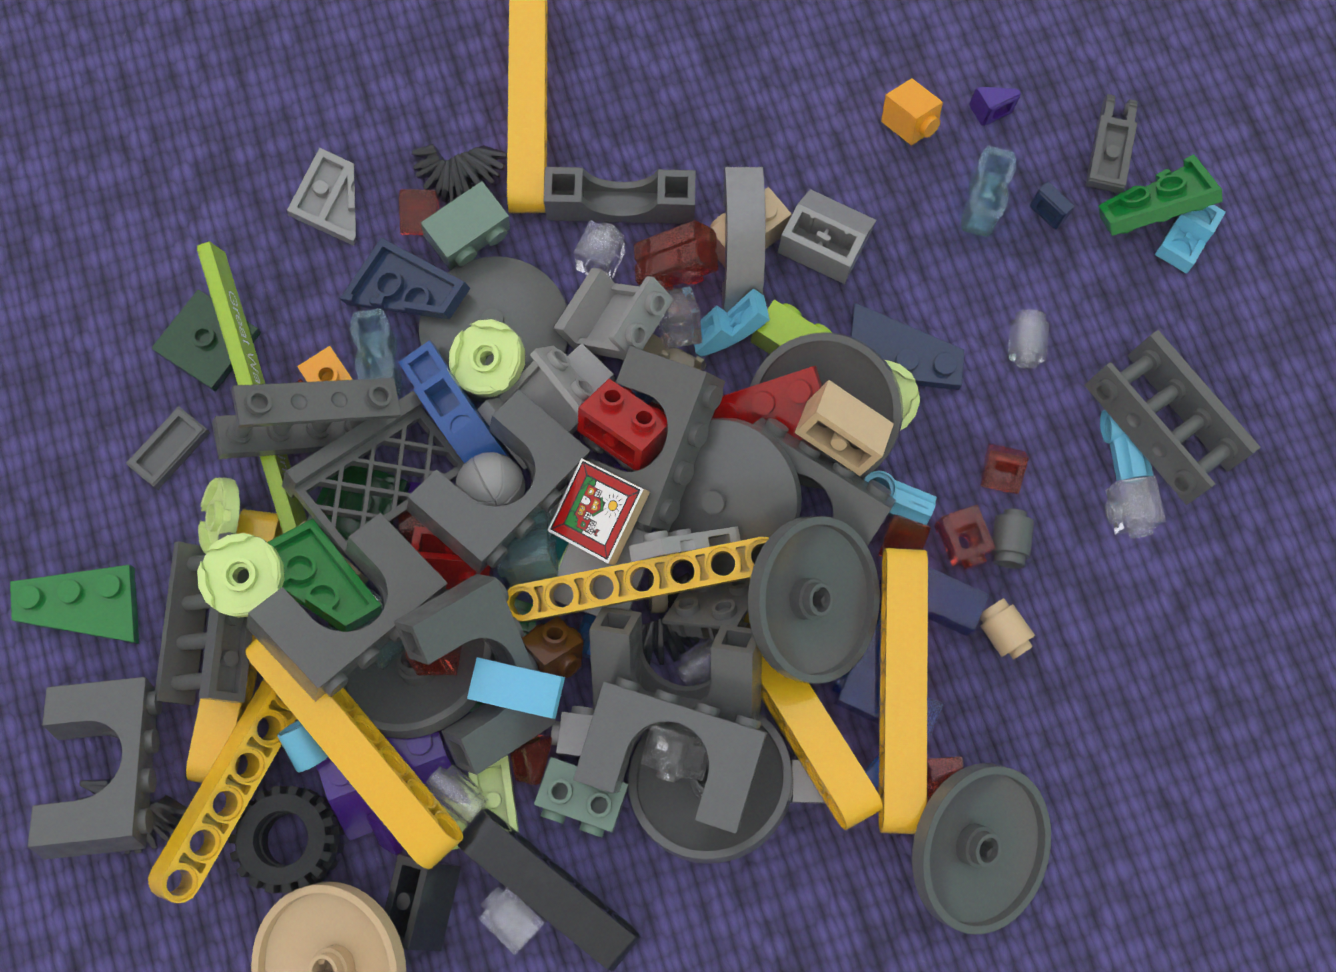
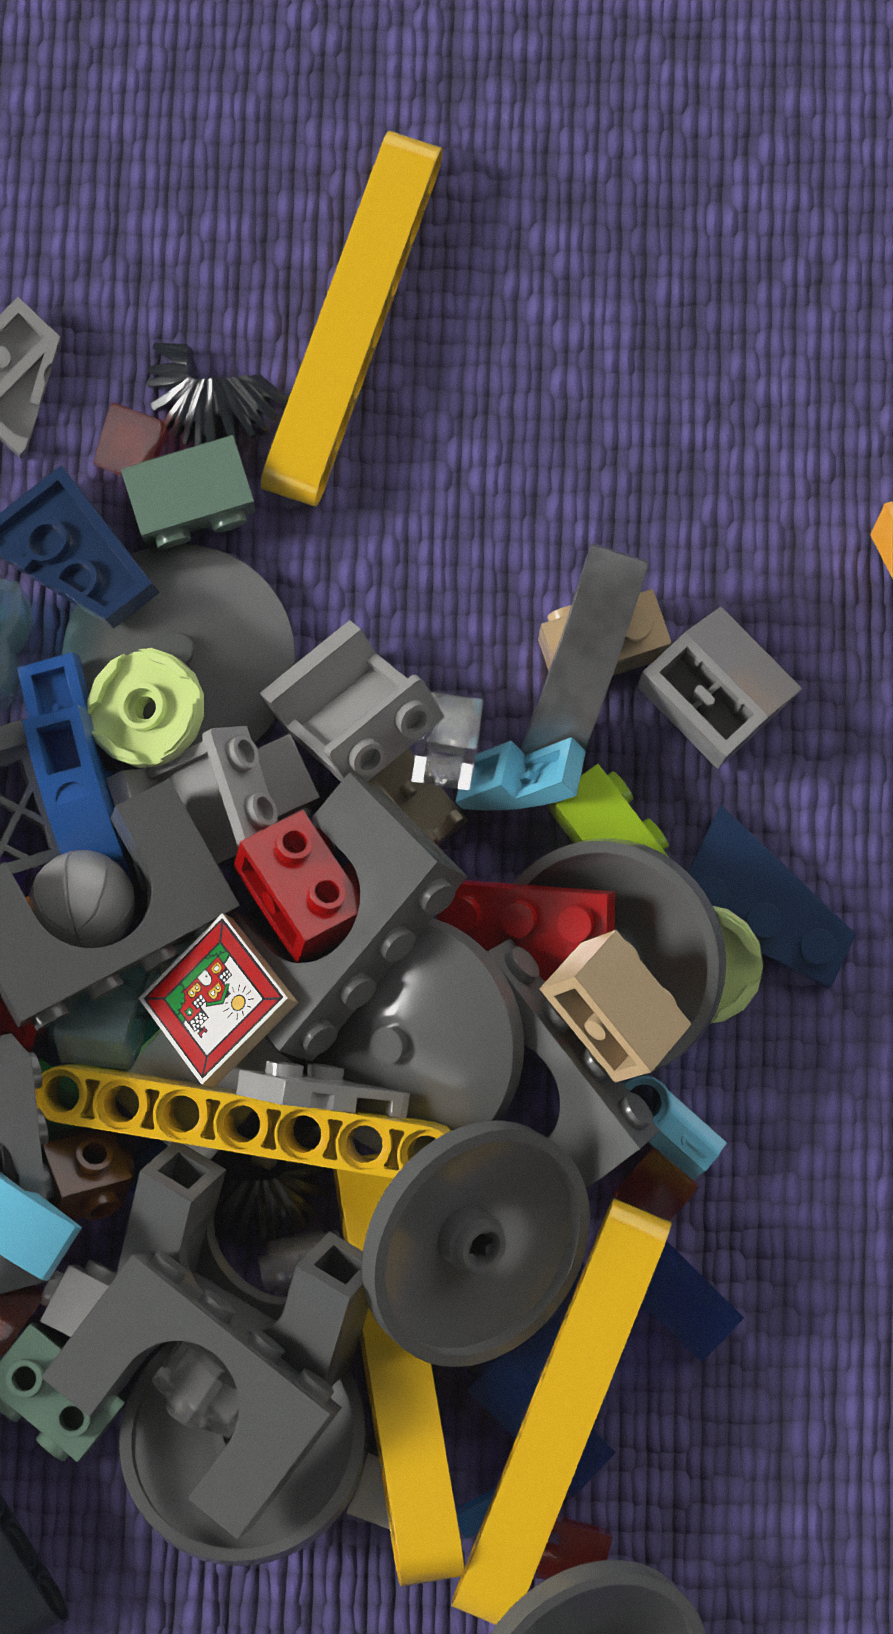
camera: 20 degrees right, 5 degrees up
dark grey arch [544,167,696,224] -> none
clear brick [574,220,625,280] -> none
clear red brick [634,220,718,293] -> none
dark grey hinge [662,573,751,640] -> none
clear red brick [934,504,995,570] -> none
tan brick [977,598,1035,660] -> none
clear red slope [981,444,1029,494] -> none
dark grey brick [991,509,1035,569] -> none

